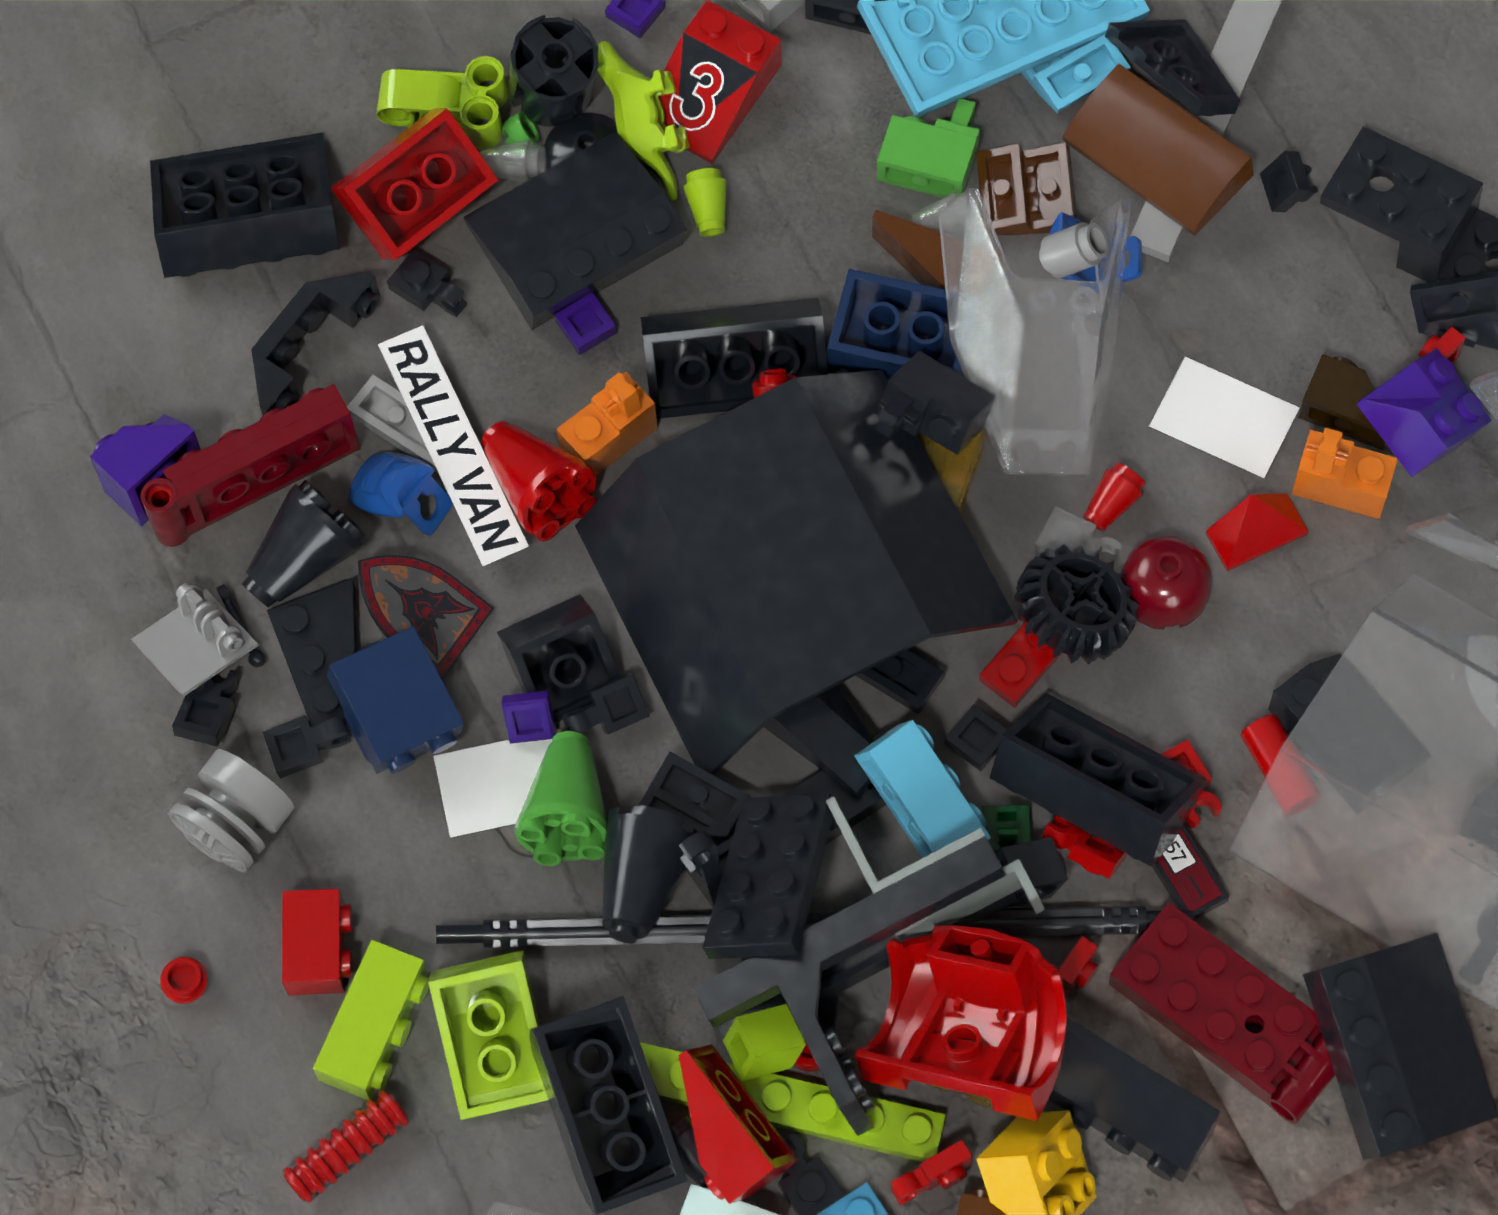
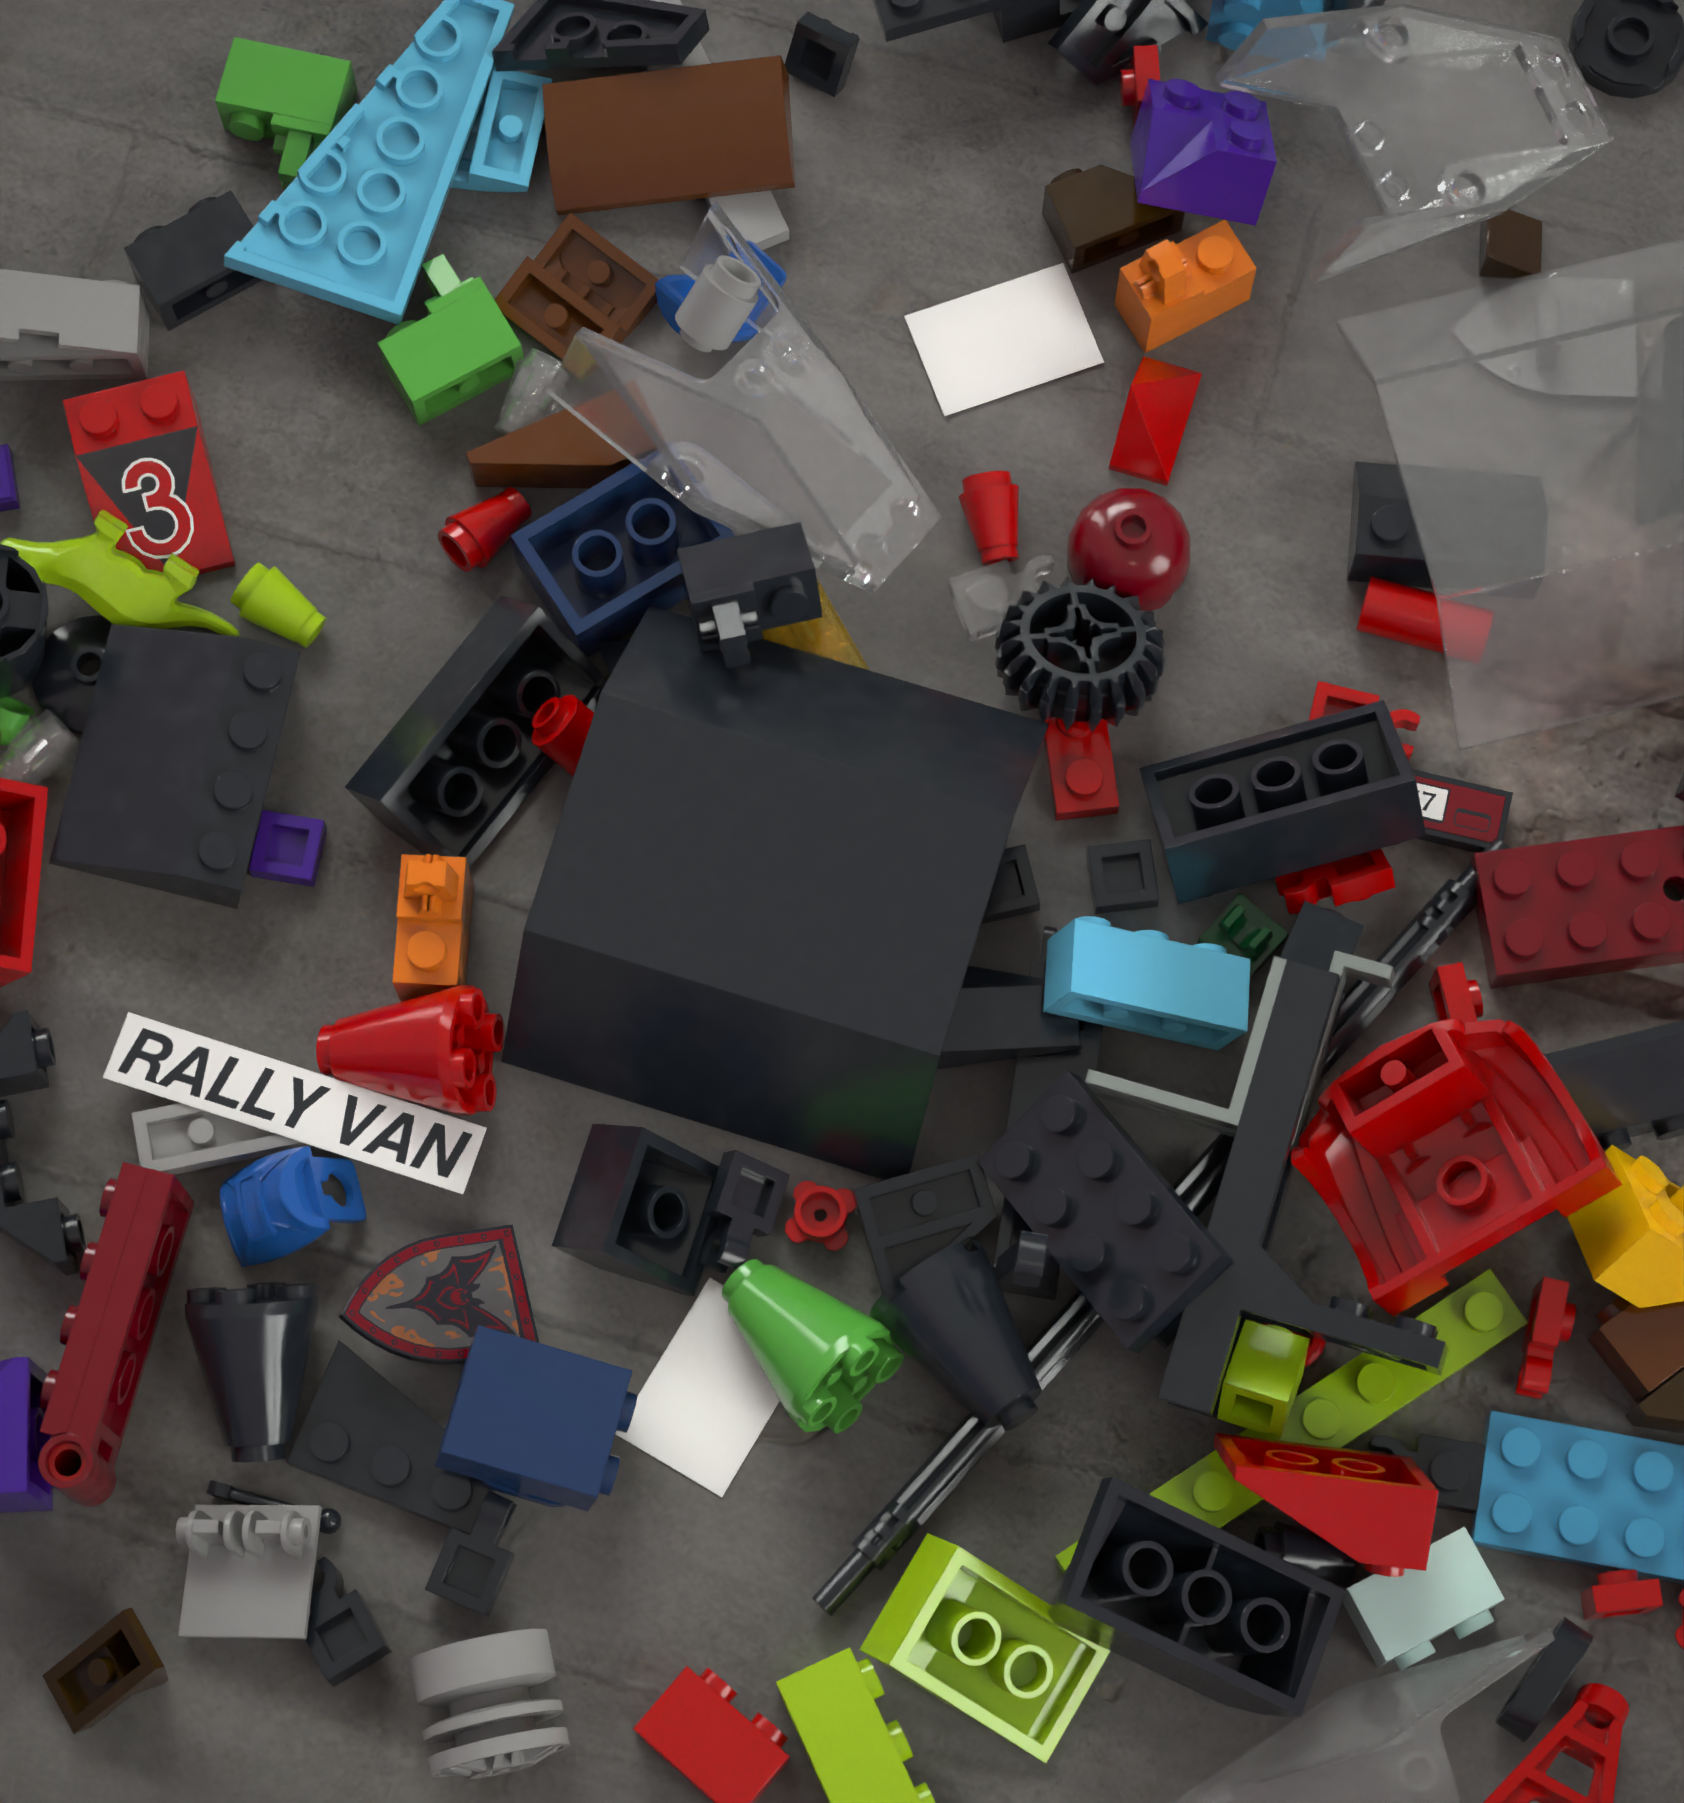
camera: 50 degrees left, 5 degrees up
black plate [387,249,467,317] -> none
dark purple tile [501,690,557,744] -> none
none -> dark brown slope [42,1607,168,1734]
none -> red cone [438,487,532,572]
none -> red plate [785,1180,856,1252]

